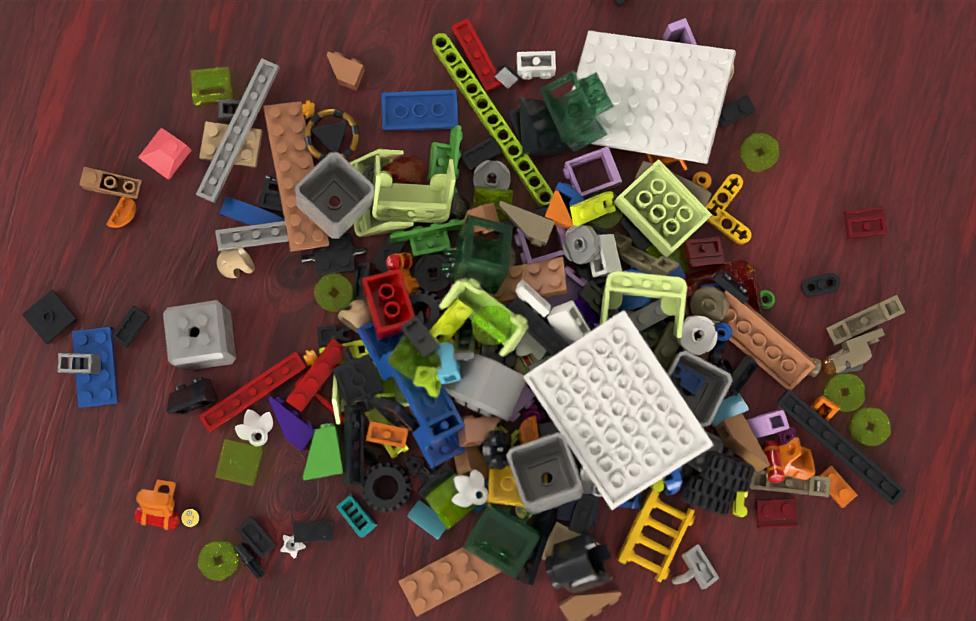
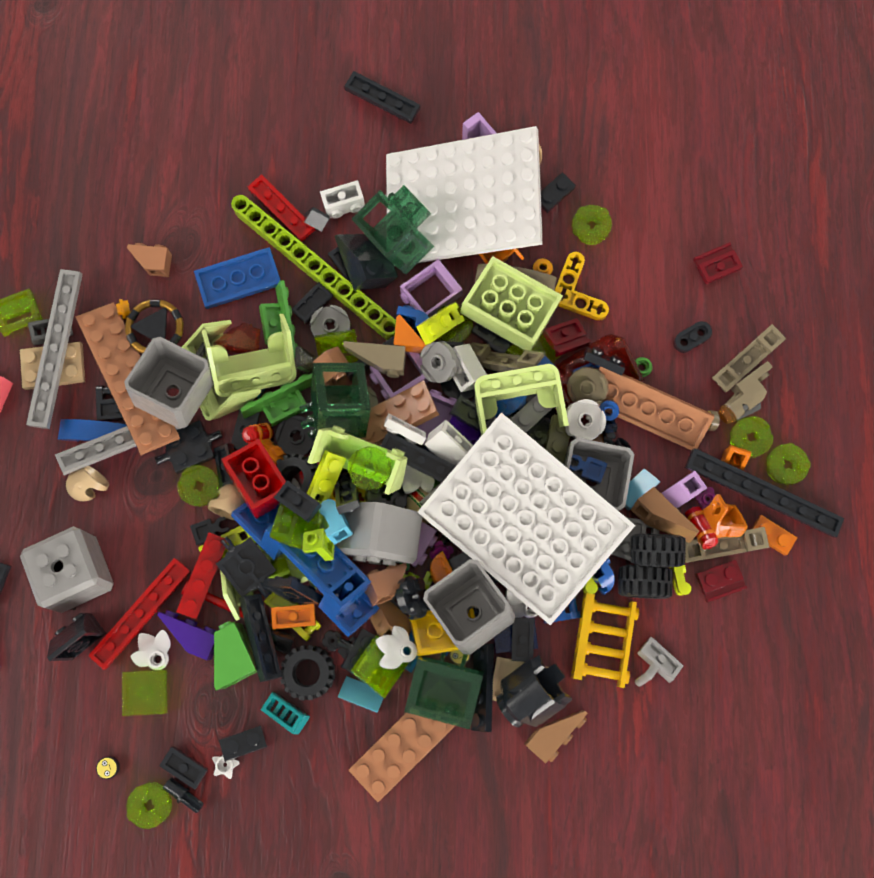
camera: 15 degrees left, 5 degrees down
orange piece [135,480,180,530] -> none
light orange plate [303,350,317,366] -> none
black plate [680,463,694,481] -> none
black plate [728,354,758,396] -> none

